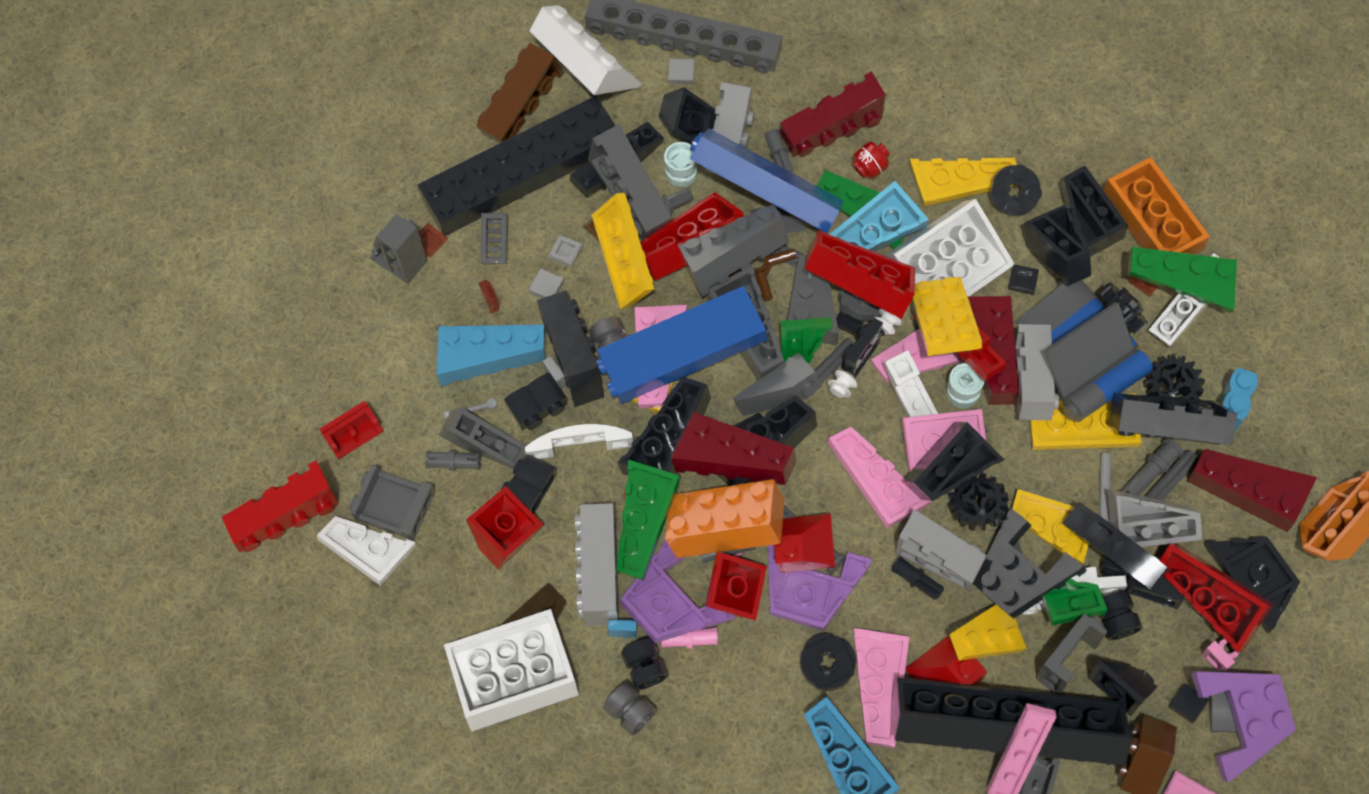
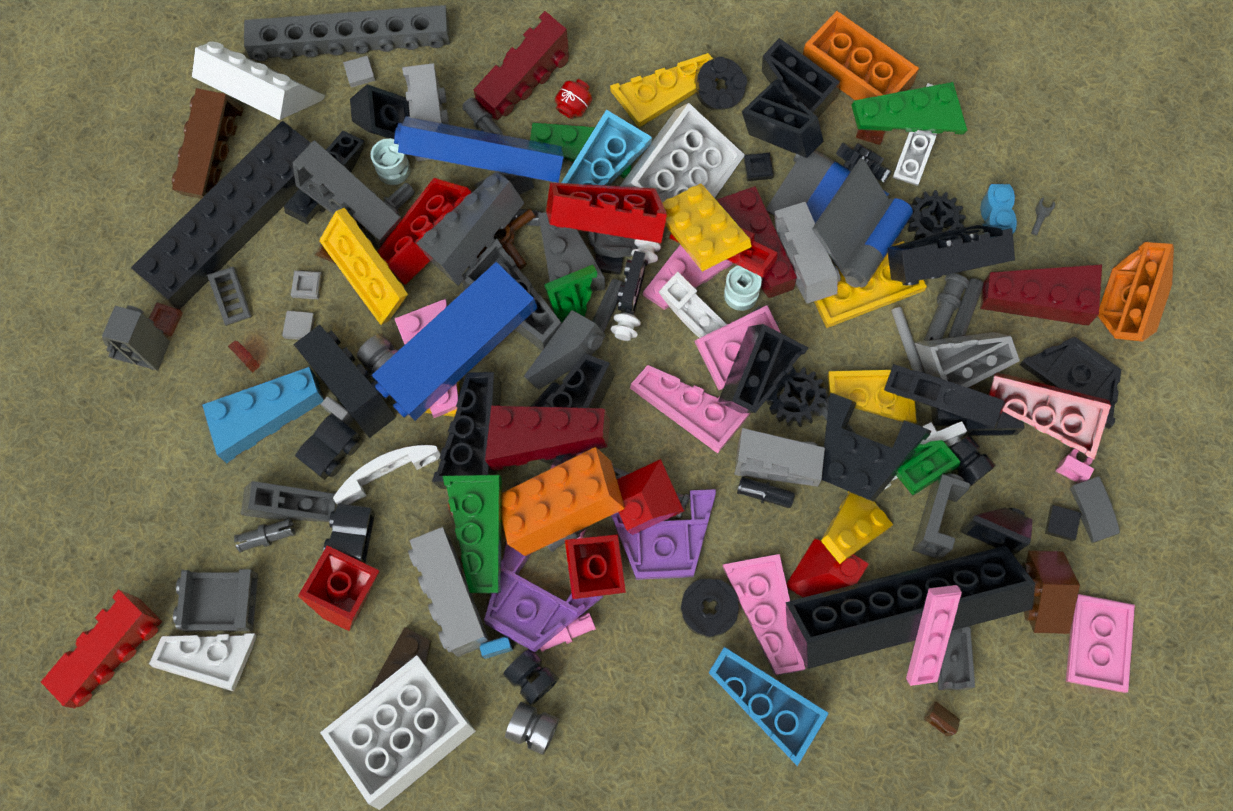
camera: 20 degrees left, 5 degrees up
red hinge [319,400,384,460] -> none
light grey hinge [443,398,497,420] -> none
medium lavender wing [1191,671,1296,782] -> none
none -> dark grey hand [1031,198,1055,236]

